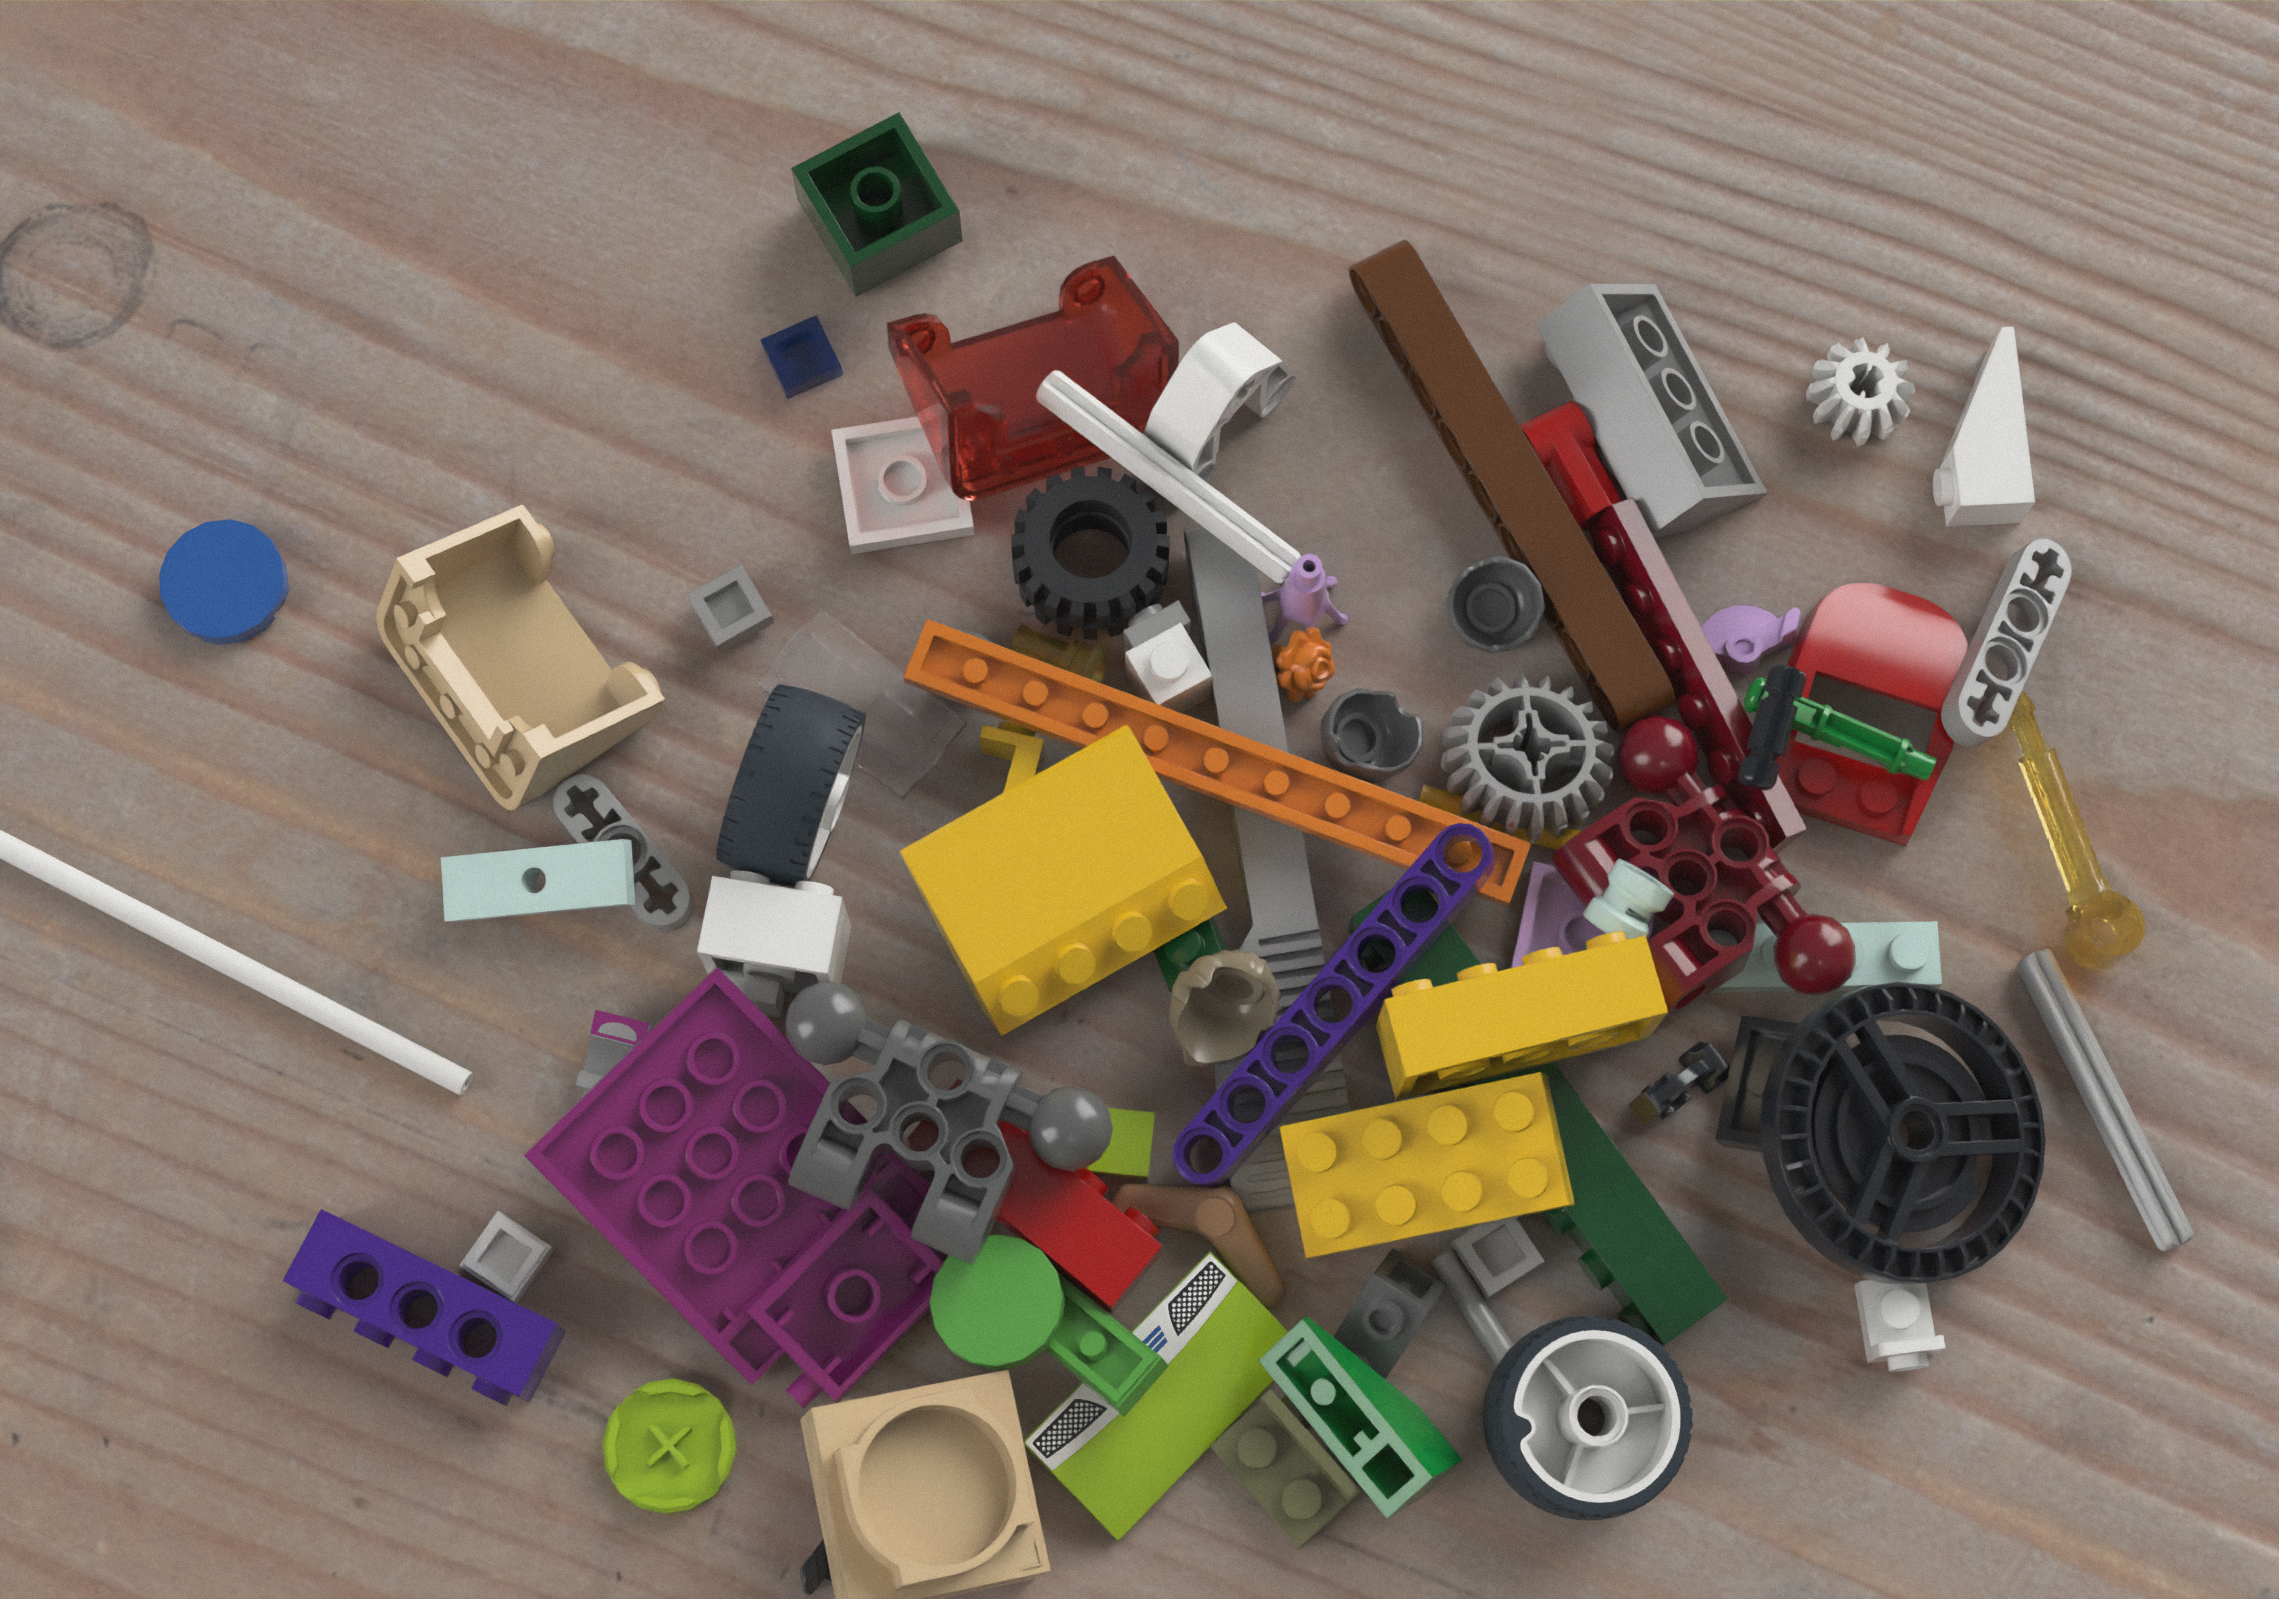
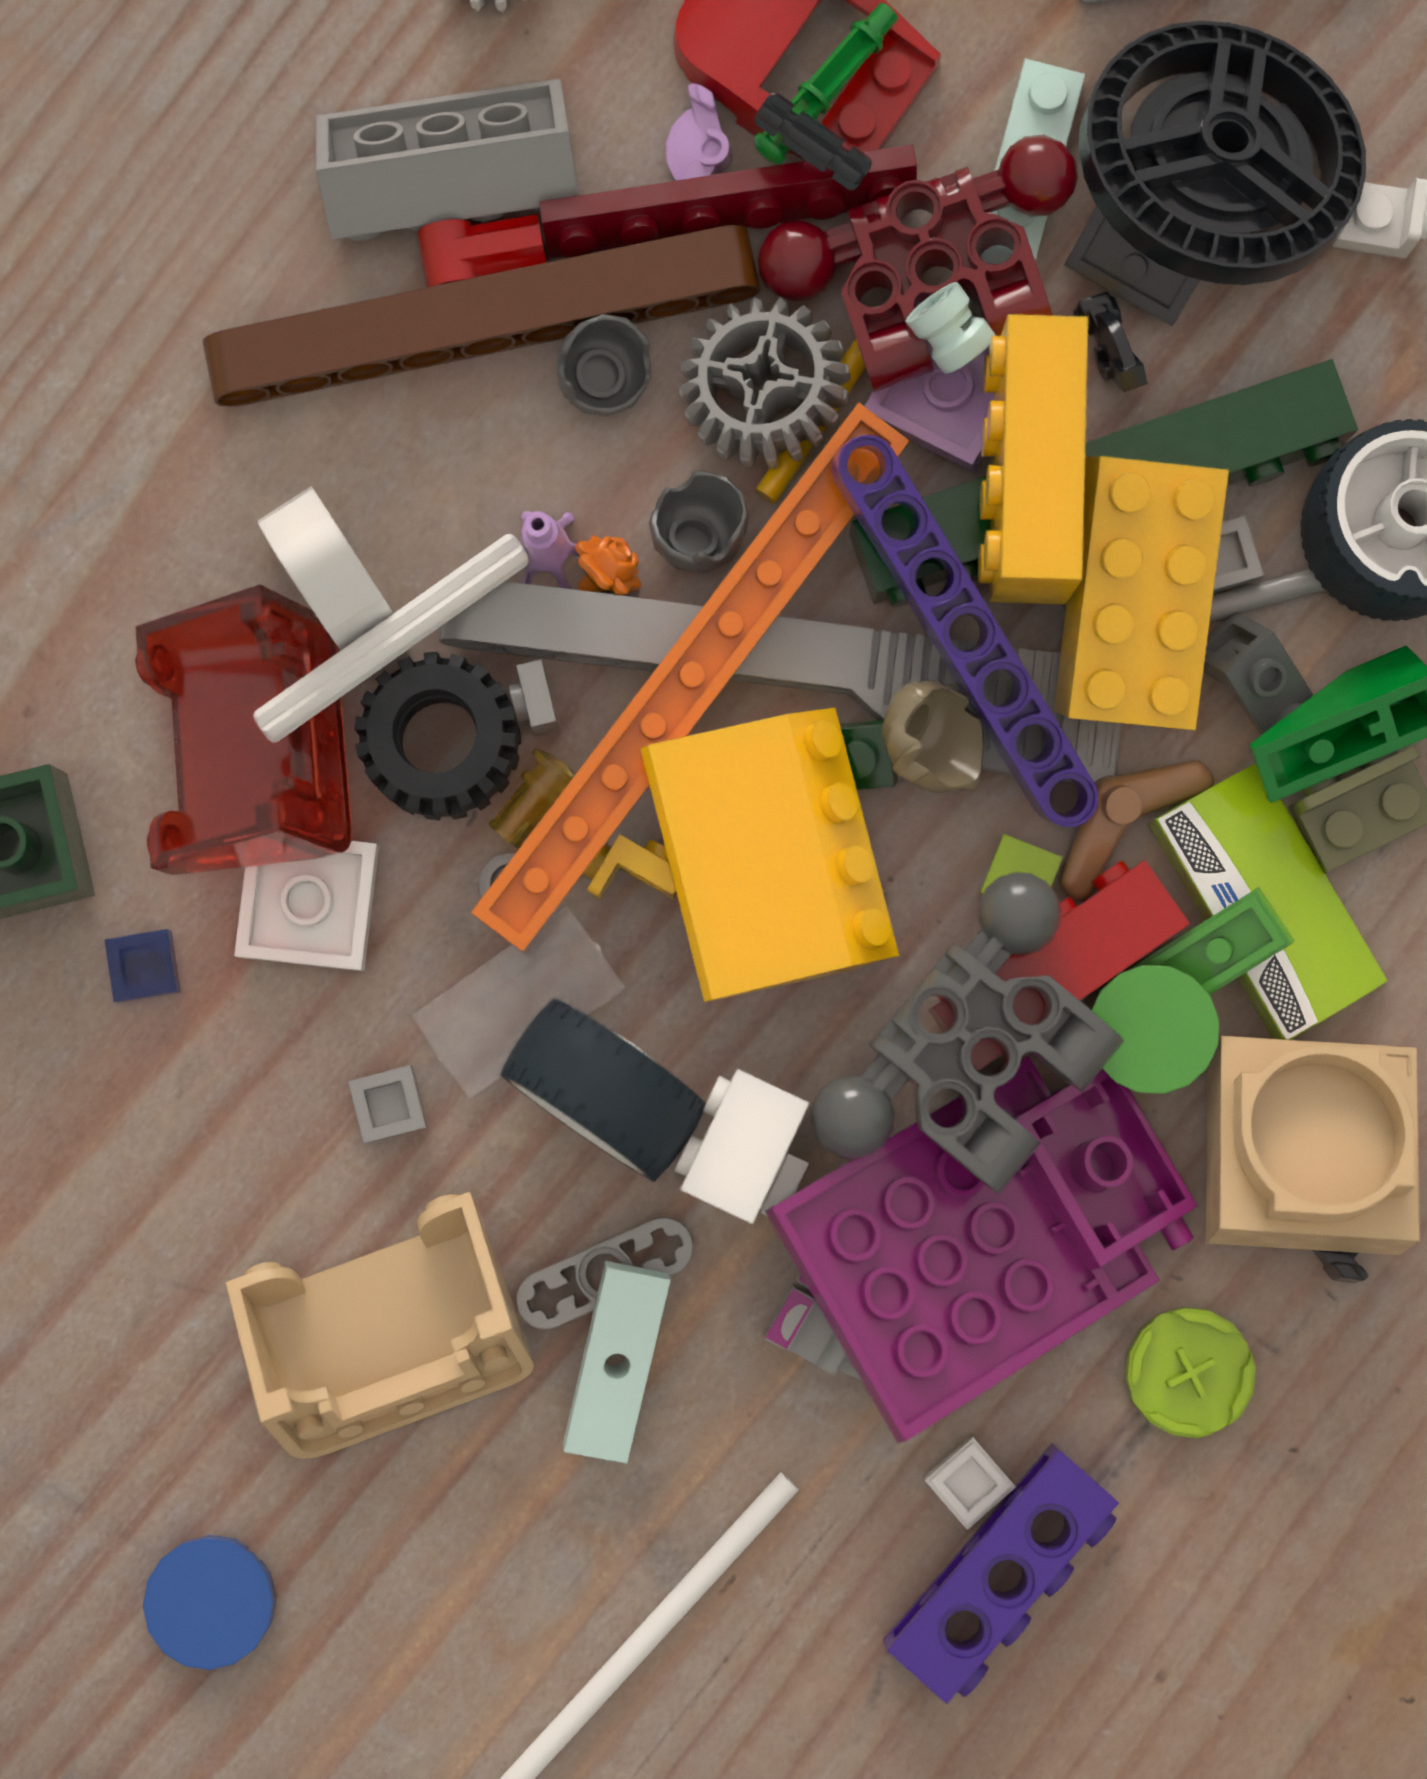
camera: 70 degrees left, 10 degrees up
white brick [1125,623,1213,713] -> none

